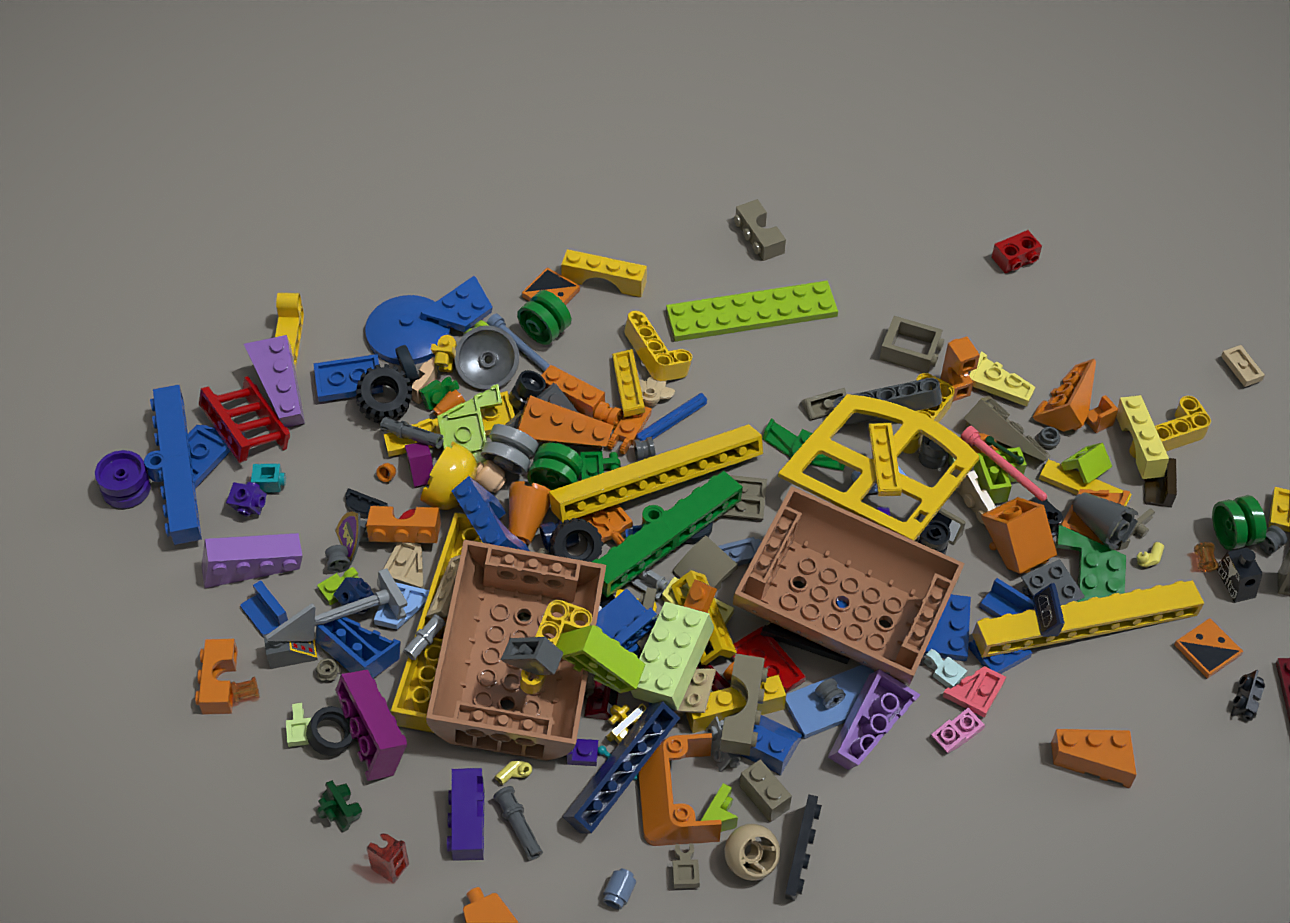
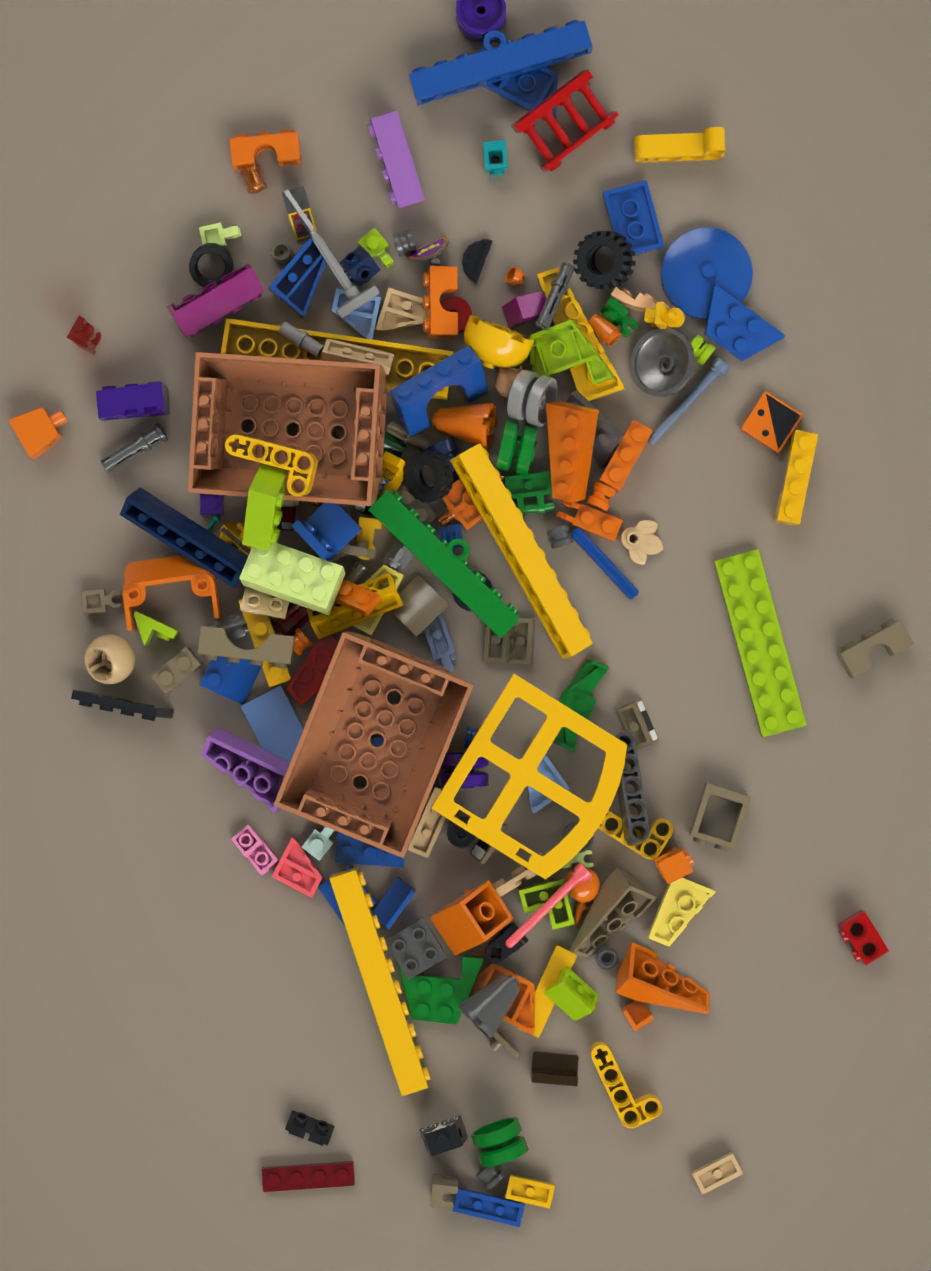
camera: 90 degrees right, 35 degrees up
dark purple brick [226,482,267,516] -> none
blue panel [240,580,288,637] -> none
medium lavender wedge [244,335,305,427] -> none
dark green hips [316,780,362,832] -> none
black bush [395,345,419,384] -> none
light yellow arm [495,761,532,785] -> none
dark grey slope [501,637,563,675] -> none
black wheel [509,370,546,411] -> none
green wheel [517,290,572,345] -> none
sand blue brick [603,868,637,910] -> none
yellow tile [612,349,646,417] -> none
yellow beam [624,311,693,381] -> none
dark grey wheel [815,678,846,709] -> none
yellow tile [869,423,902,497] -> none
dark green hinge [985,436,1024,465] -> none
slope [1033,583,1065,637] -> none
orange wedge [1051,729,1137,788] -> none
light yellow arch [1116,395,1169,479] -> none
light yellow arm [1137,542,1164,567] -> none
orange tile [1174,618,1243,679] -> none
clear orange bush [1194,542,1219,572] -> none

